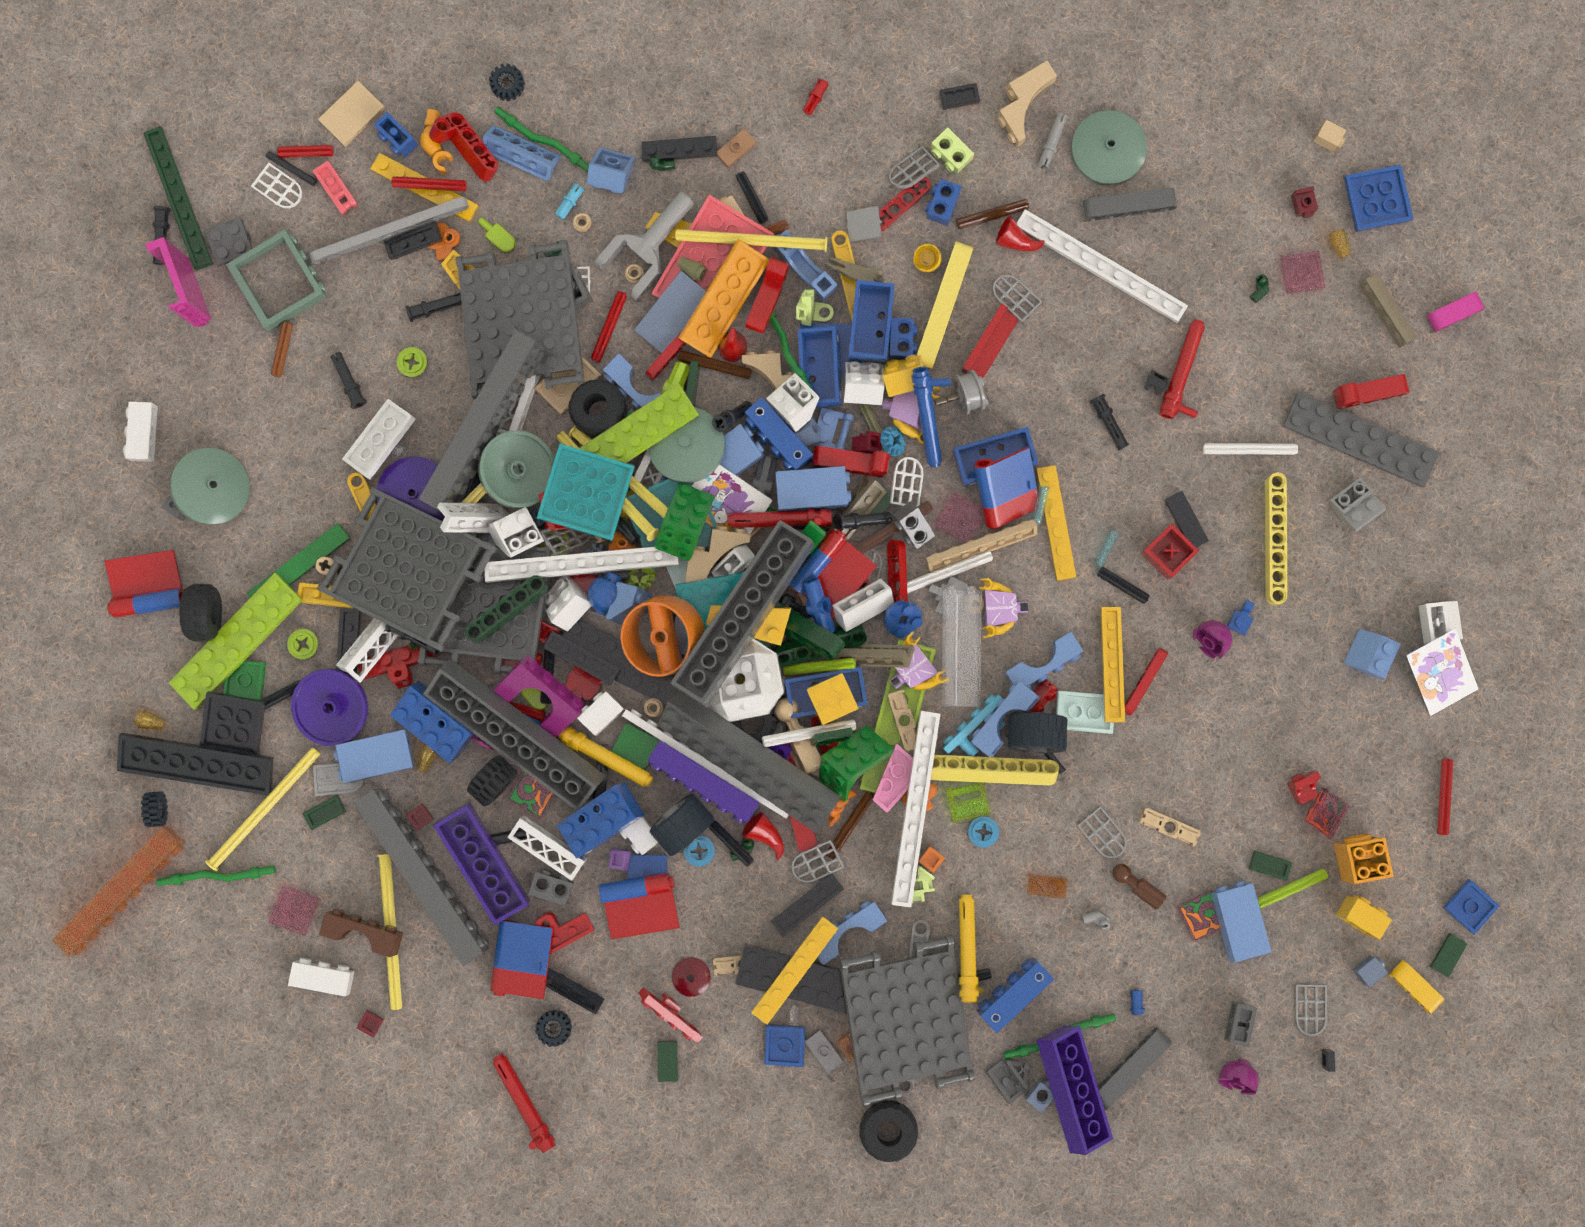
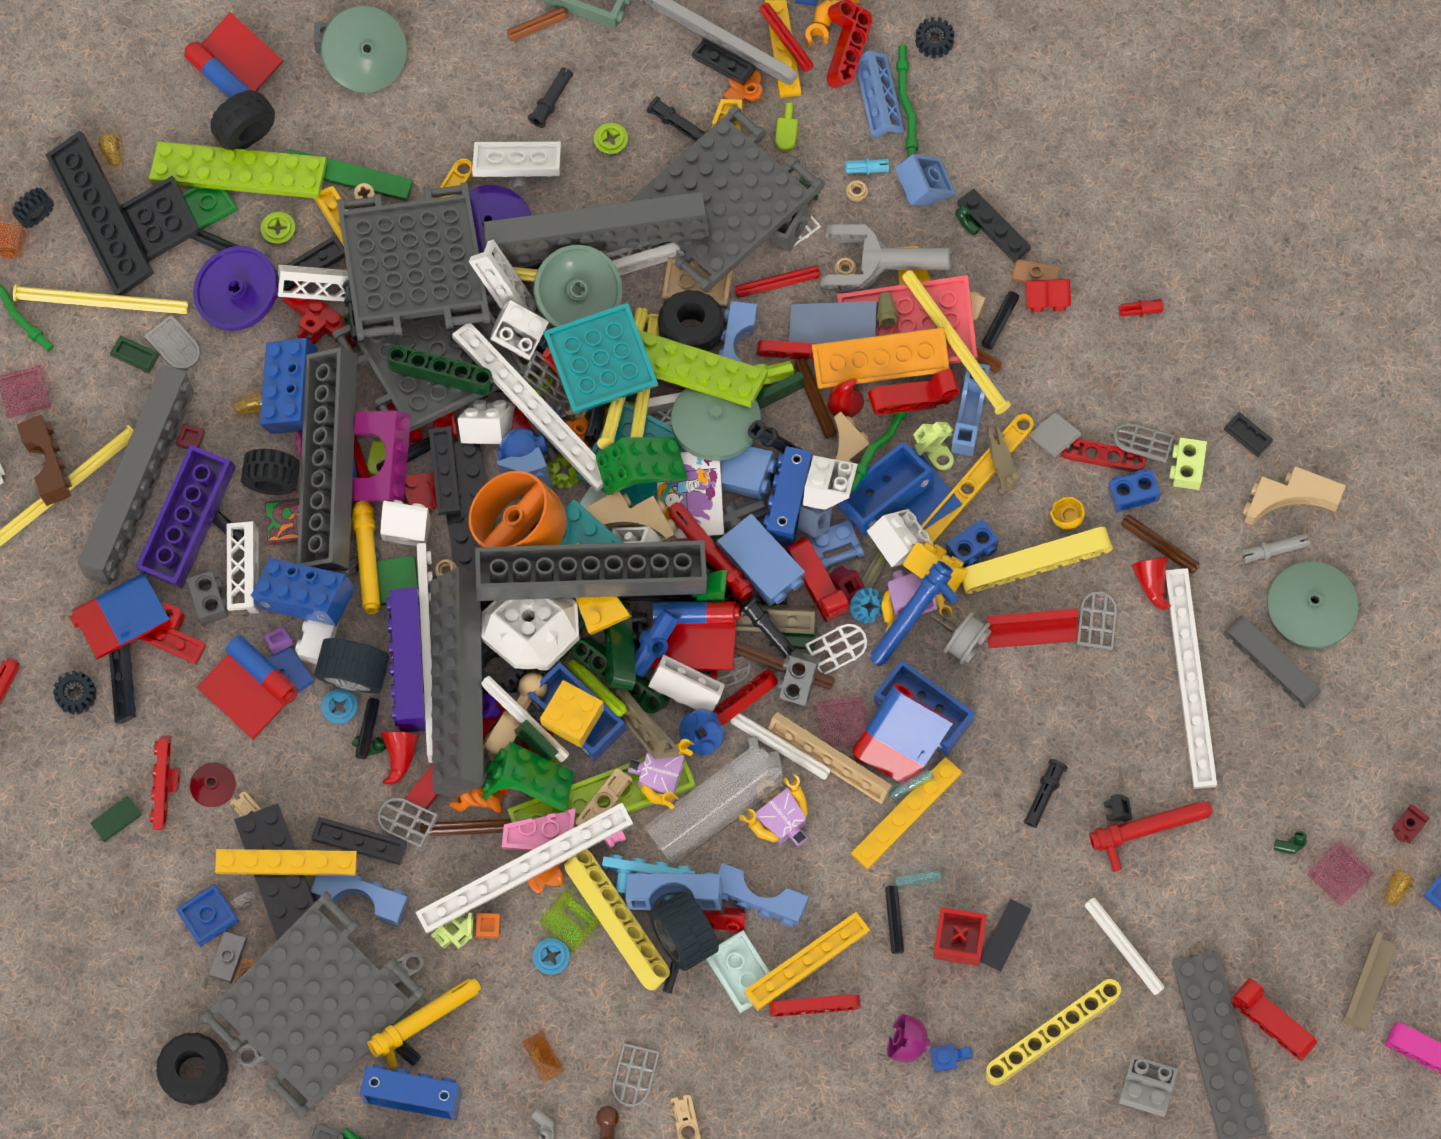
camera: 55 degrees right, 15 degrees down
medium blue brick [334,729,415,783] -> none
blue piece [848,280,895,364] -> none
none -> brick [1025,279,1071,312]

